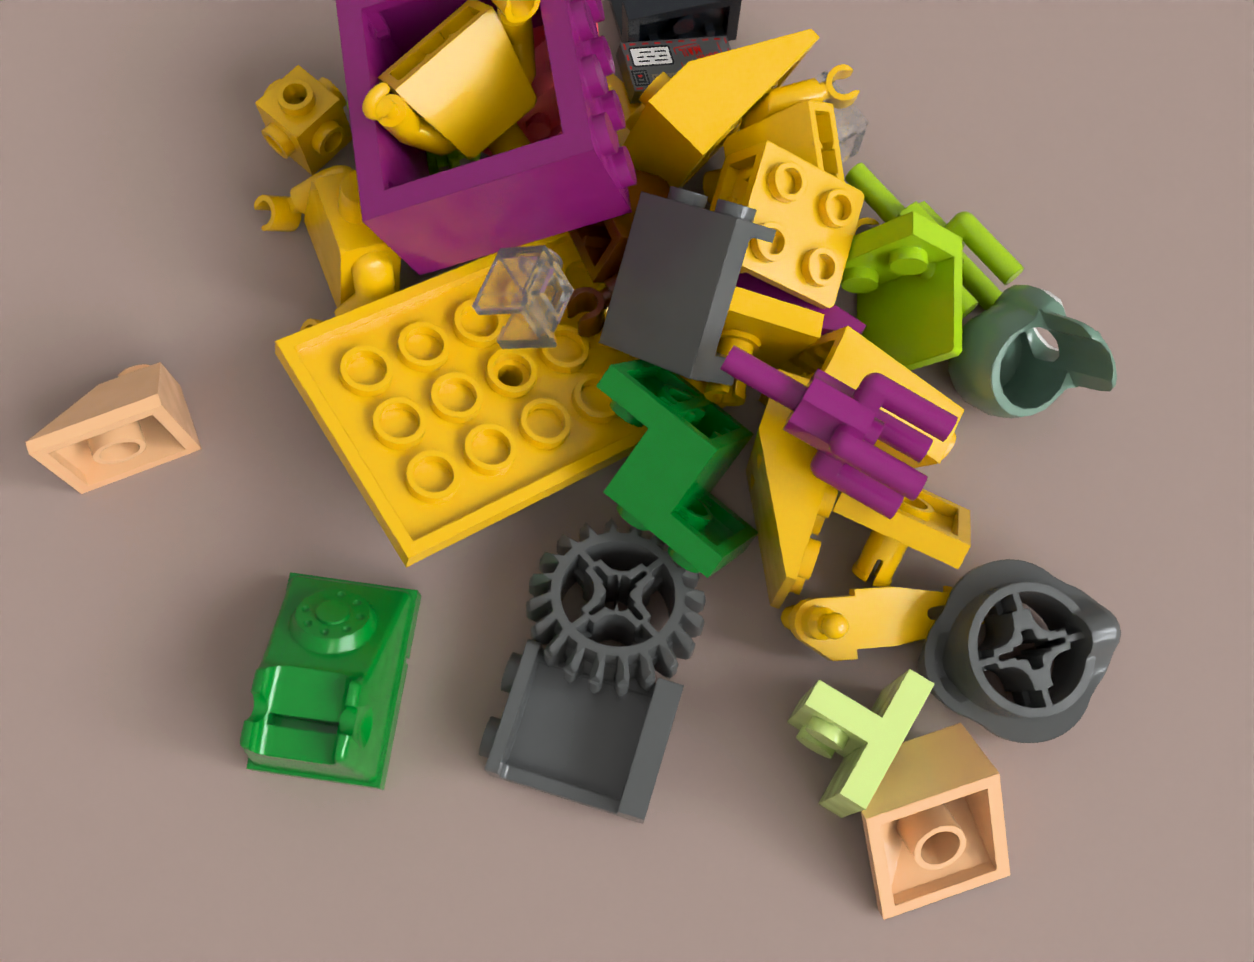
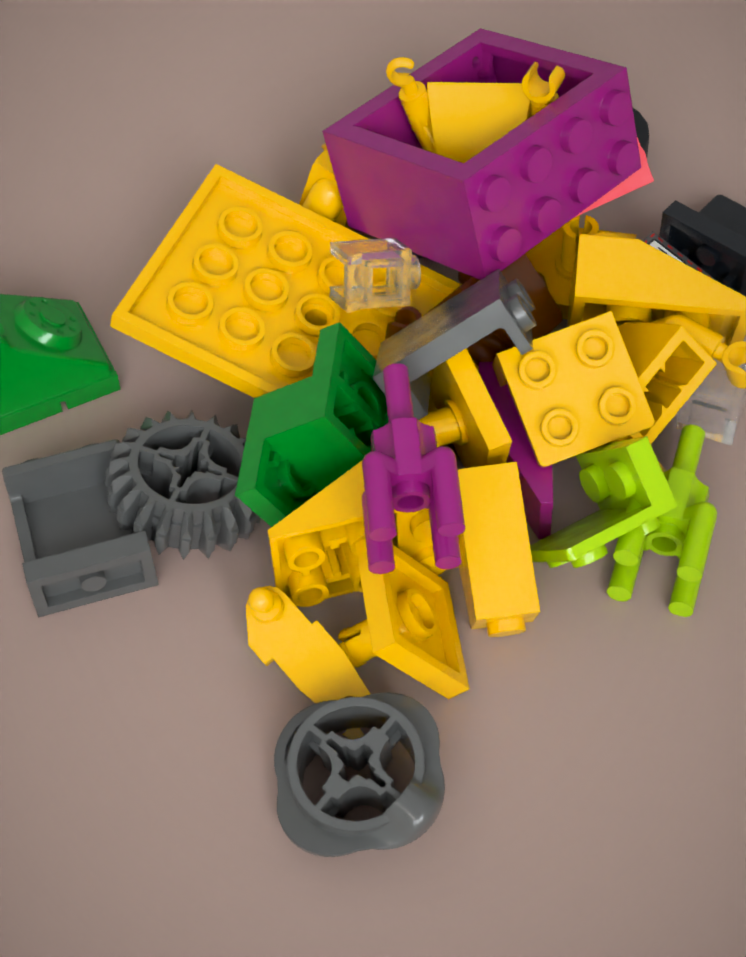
camera: 60 degrees right, 20 degrees down
light nougat slope [25,362,202,494] -> none
yellowish green bracket [787,669,935,818] -> none
light nougat slope [861,723,1010,920] -> none
sand green piece [948,285,1117,419] -> none

